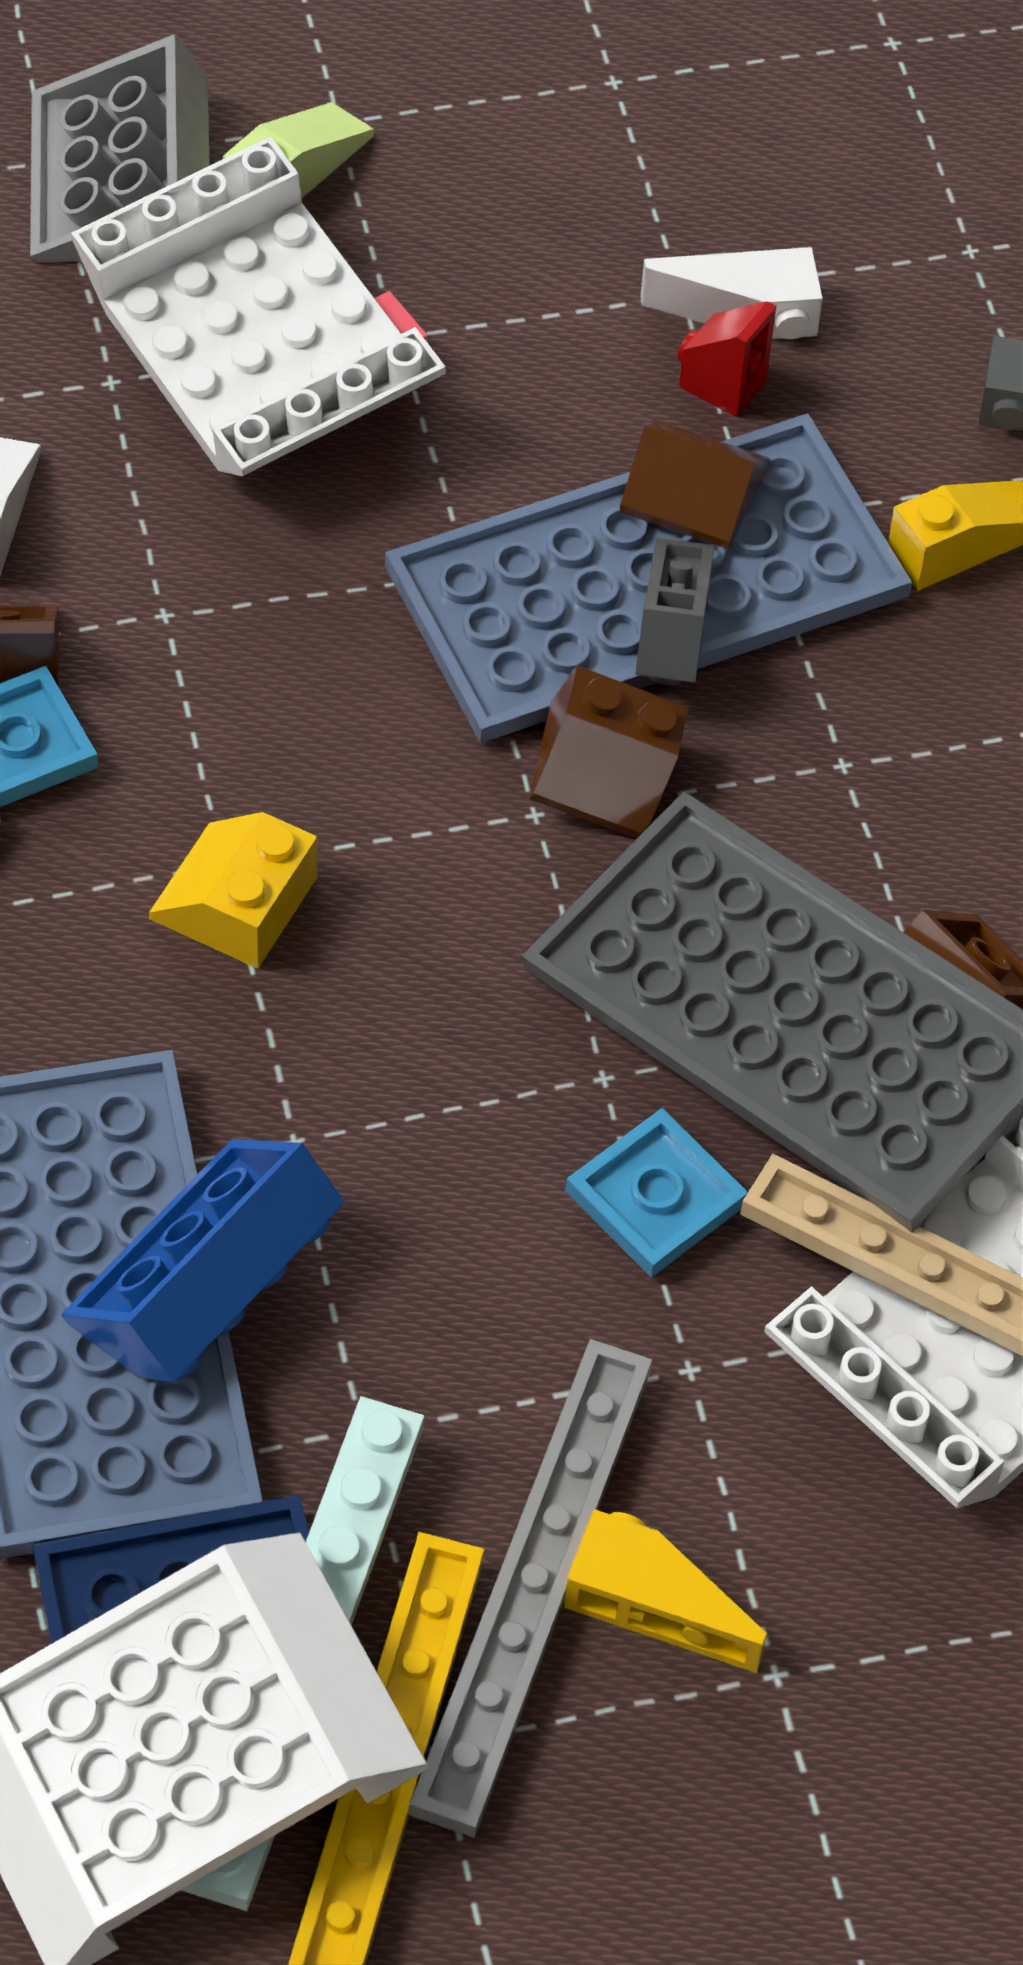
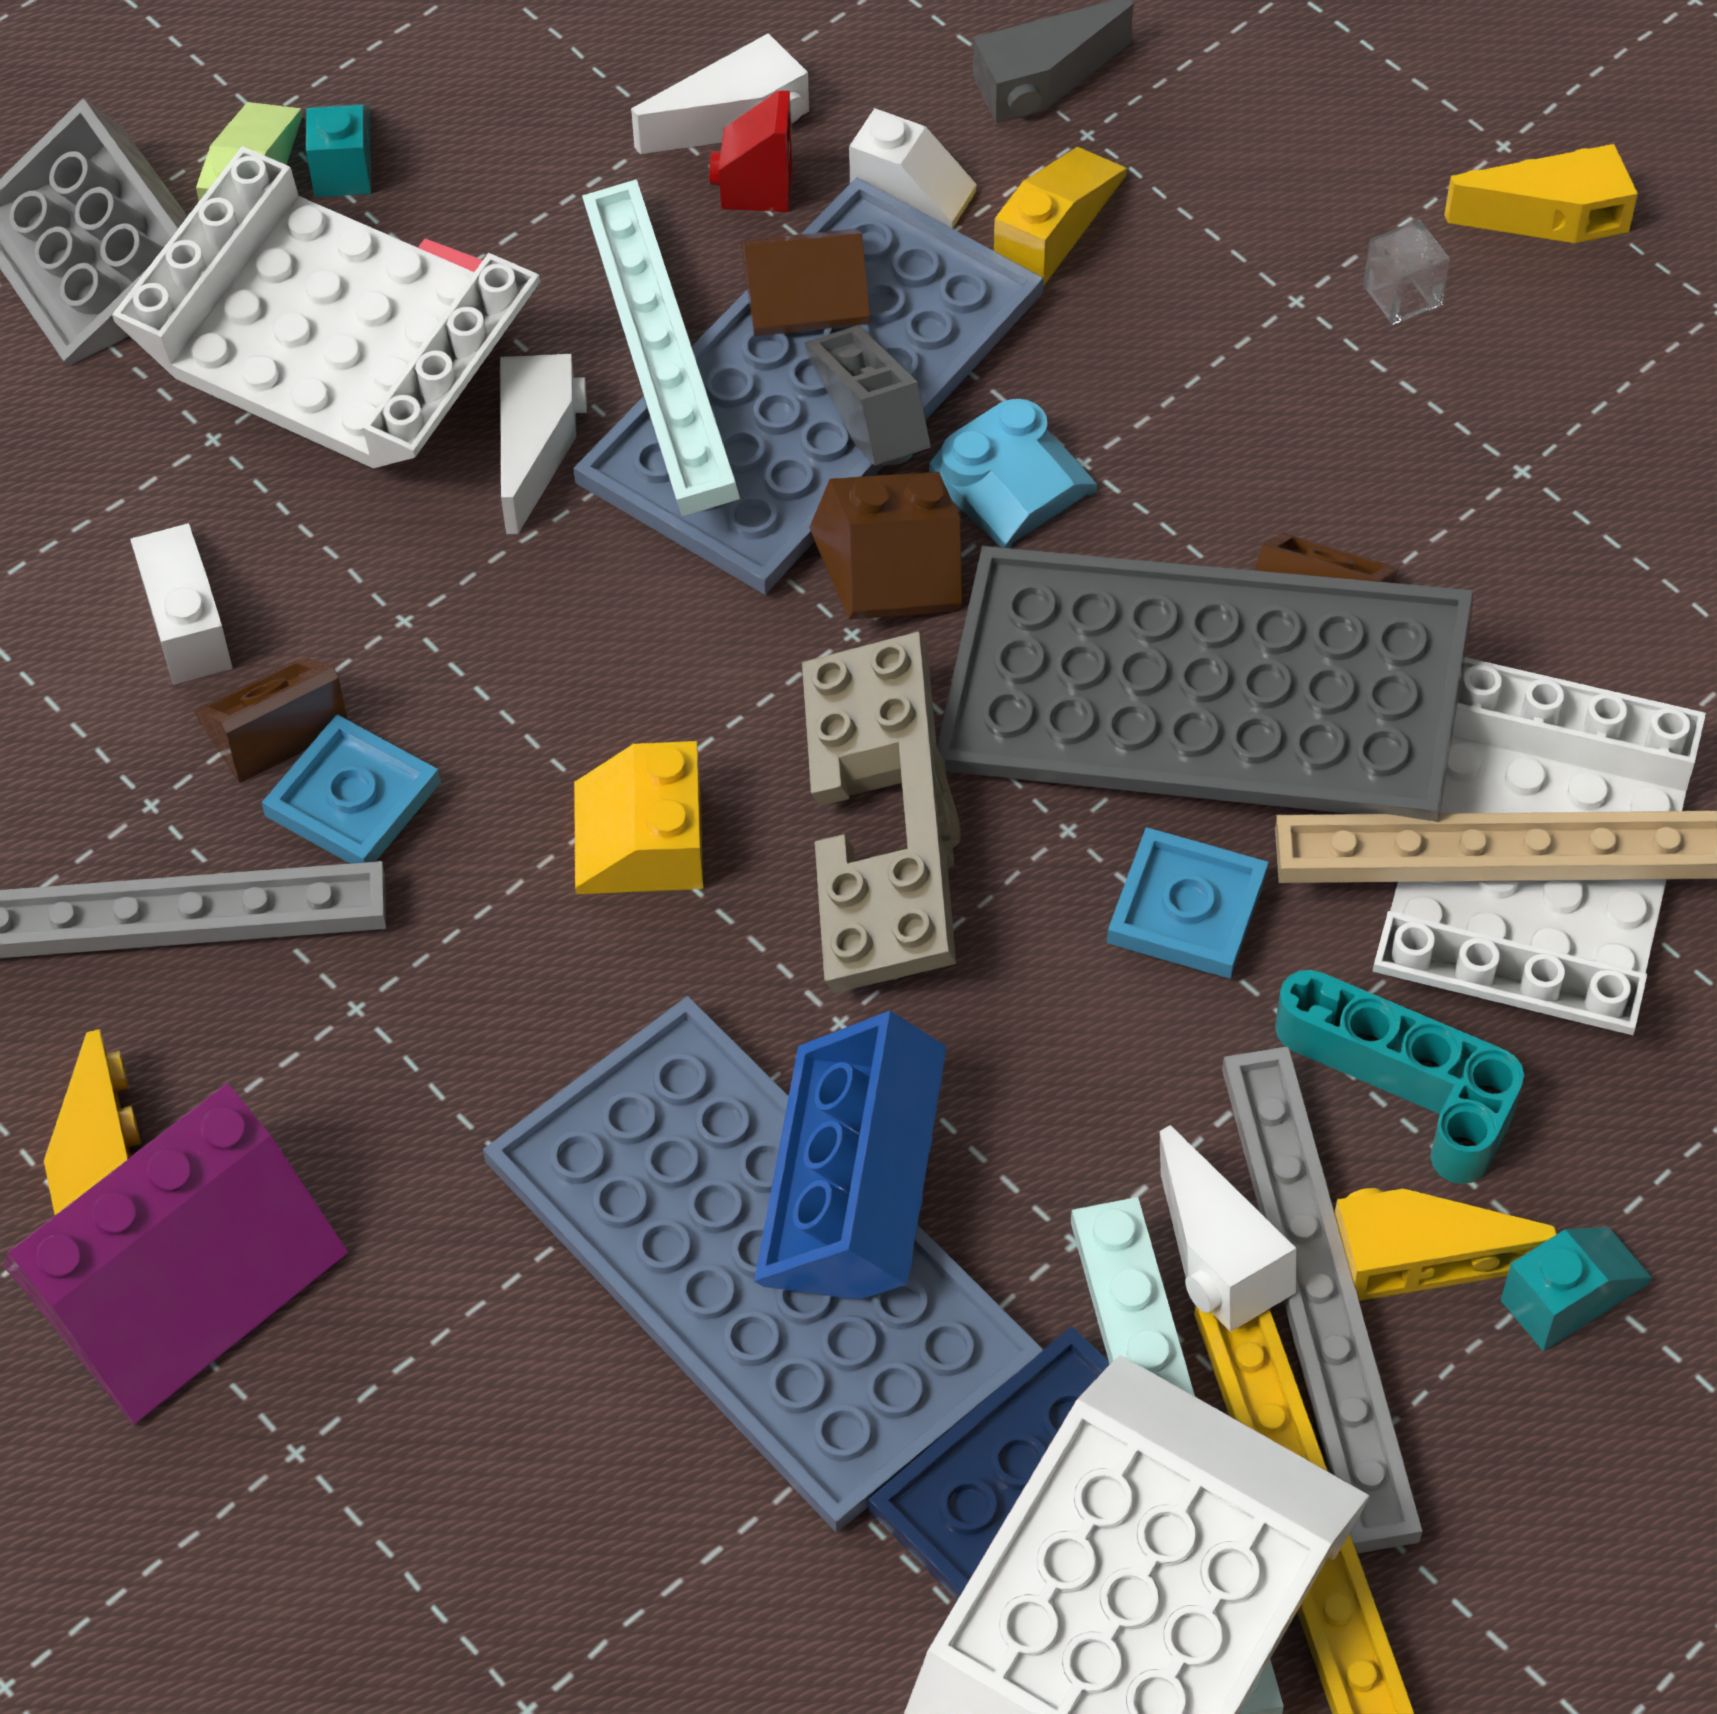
camera: 25 degrees left, 0 degrees up
none -> teal slope [306,103,371,197]
none -> white slope [500,354,587,534]
none -> light aqua plate [582,179,740,517]
none -> plate [802,631,961,993]
none -> white slope [849,108,976,229]
none -> medium azure slope [929,399,1097,548]
none -> white slope [1160,1125,1296,1332]
none -> teal beam [1275,970,1524,1184]
none -> teal slope [1501,1227,1652,1352]

